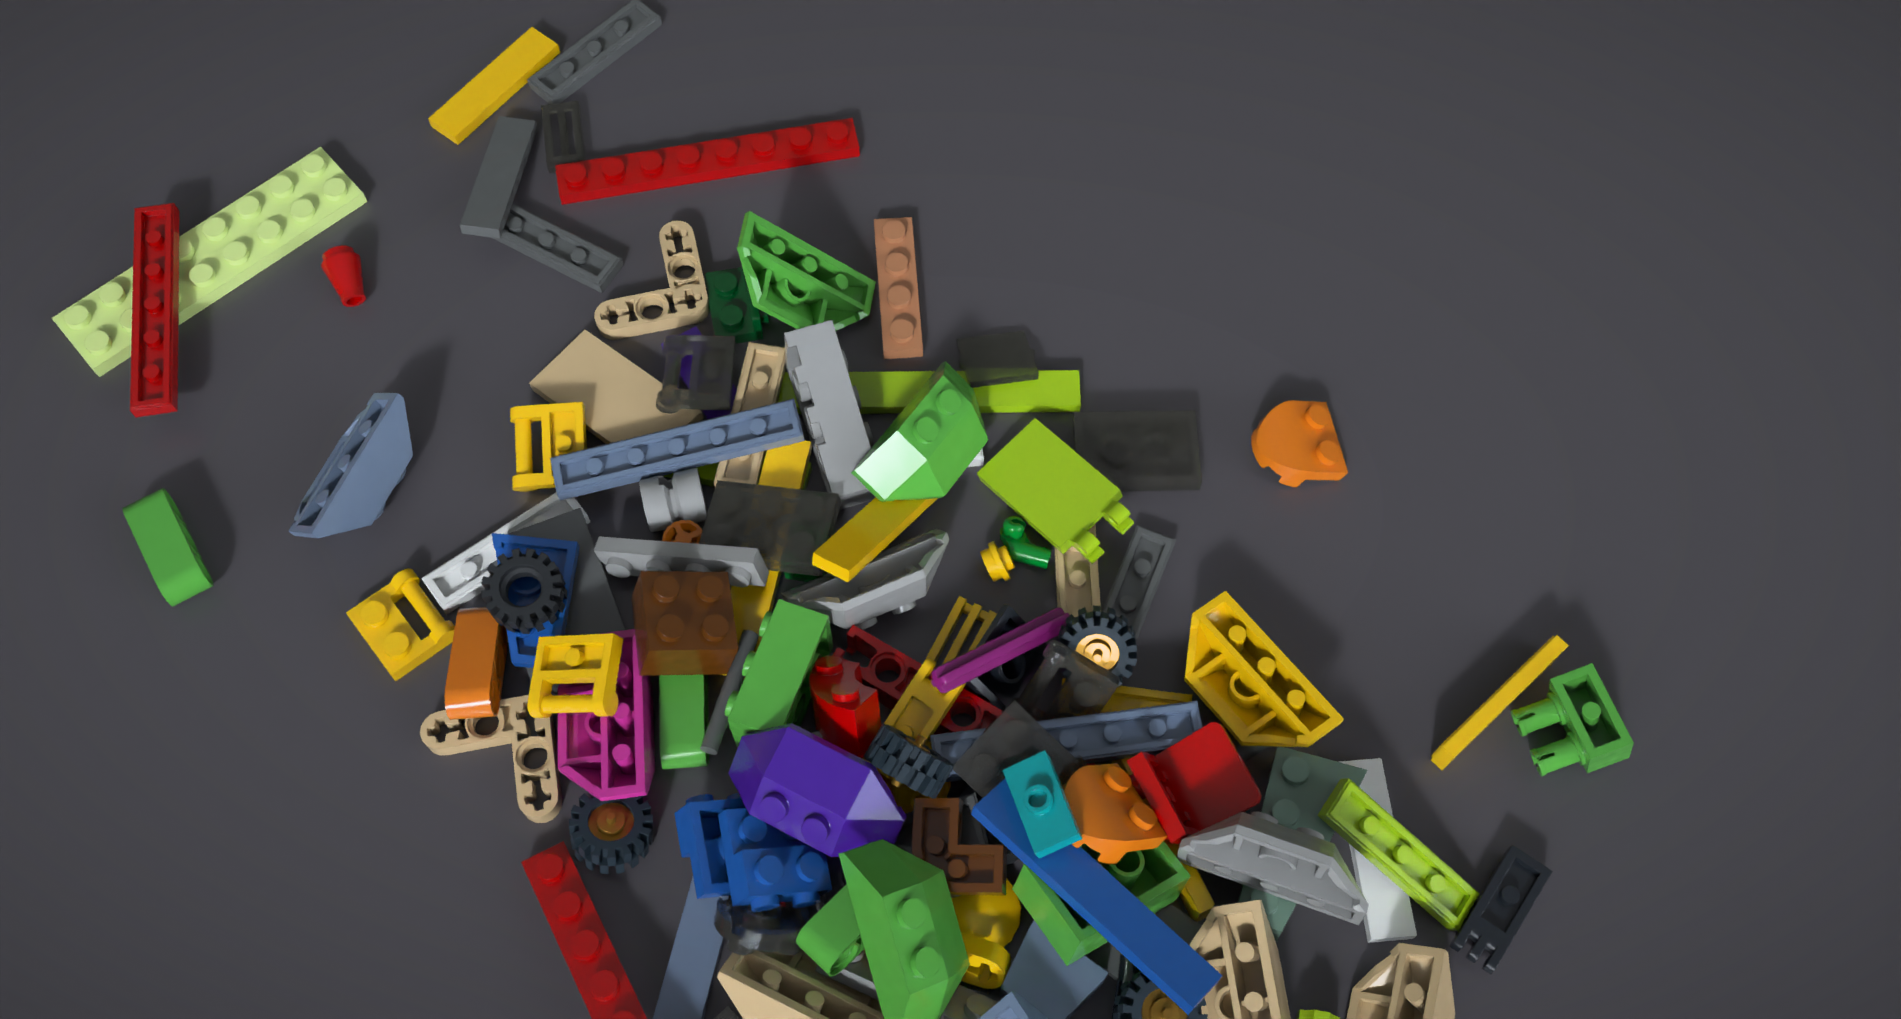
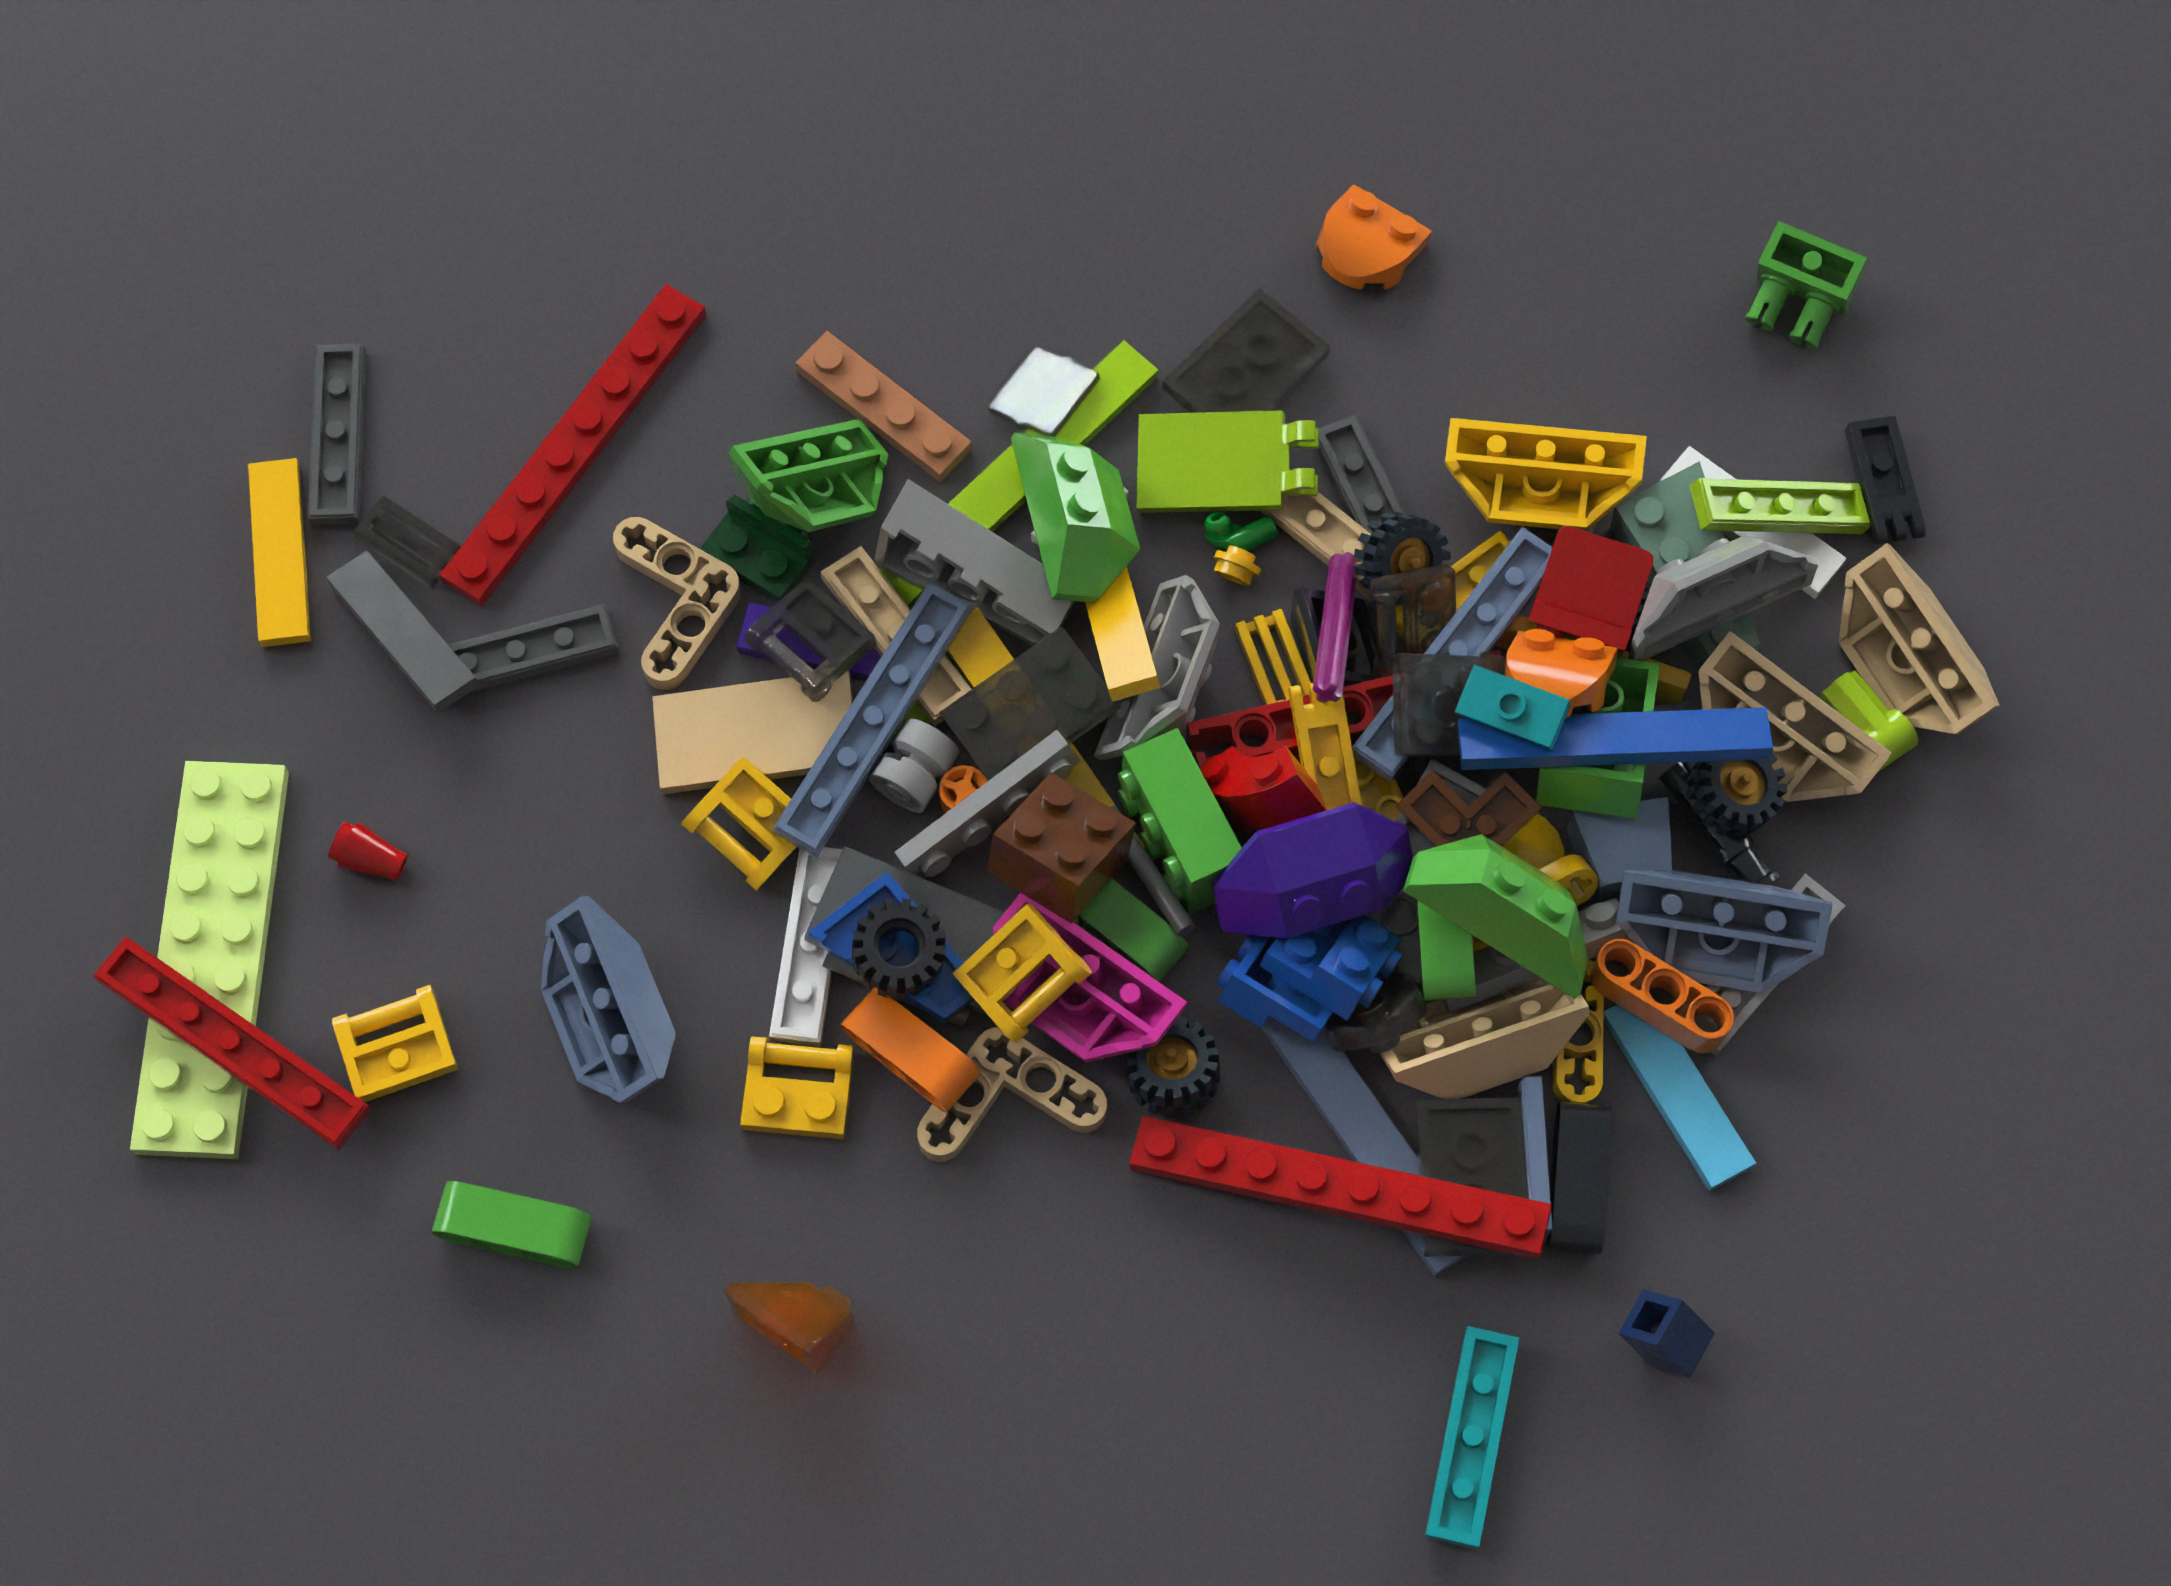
camera: 45 degrees left, 5 degrees up
black wheel [864,723,954,799] -> none
yellow tile [1431,635,1569,770] -> none
none -> yellow plate [332,984,459,1102]
none -> clear orange slope [723,1282,855,1374]

